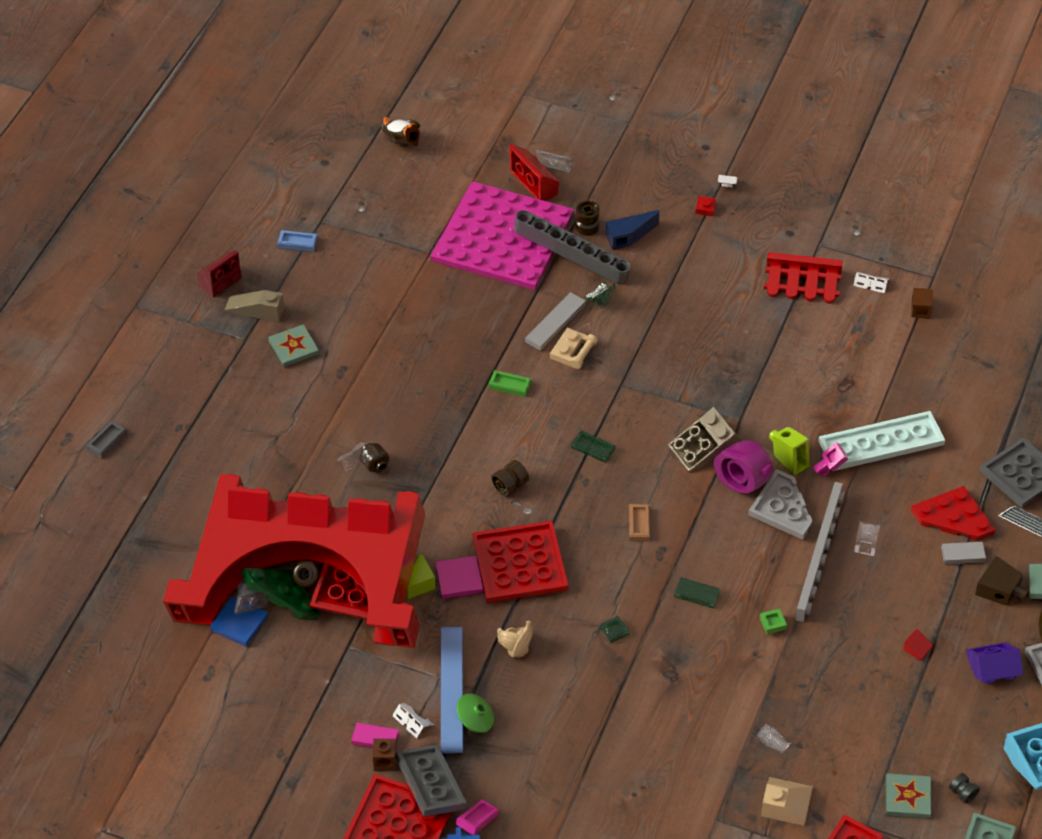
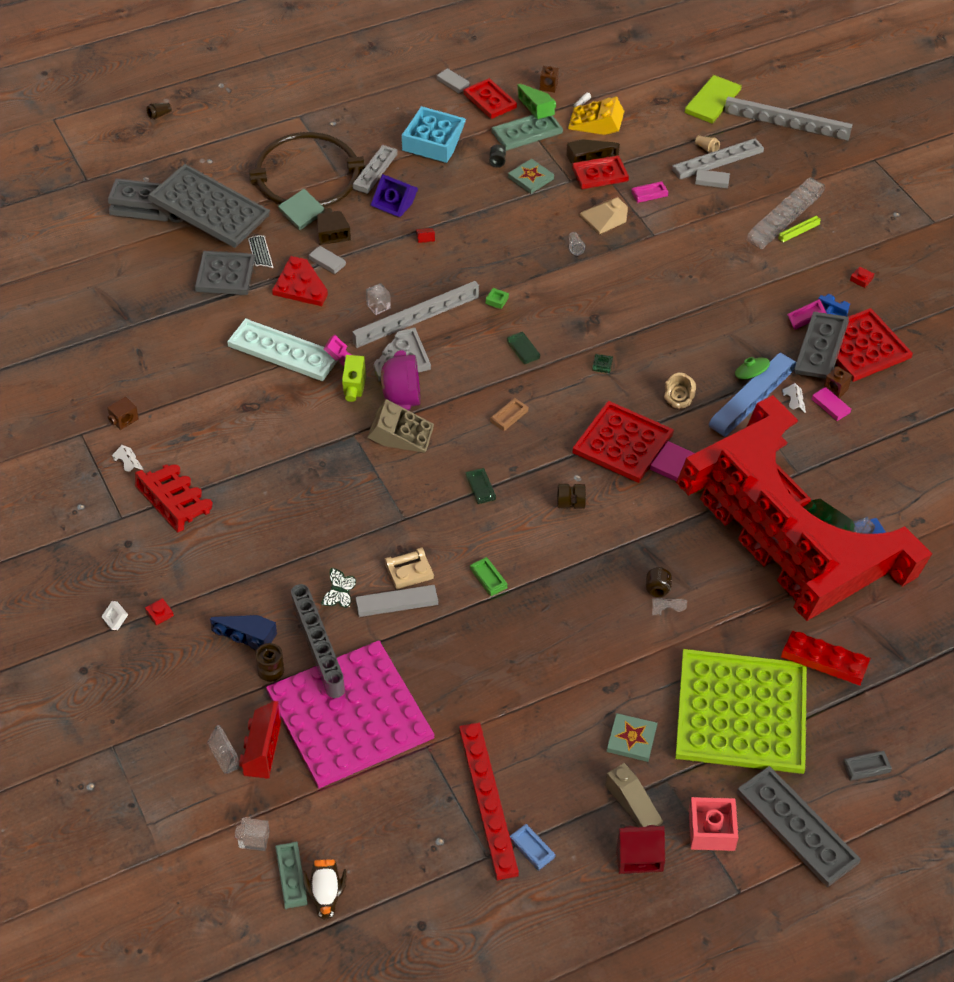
camera: 140 degrees left, 0 degrees up
none -> clear brick [235,817,270,851]
none -> sand green tile [275,842,308,909]
none -> red plate [459,722,519,880]
none -> lime plate [675,649,807,774]
none -> coral brick [689,797,738,851]
none -> dark grey plate [737,766,861,888]
none -> red plate [781,630,871,686]

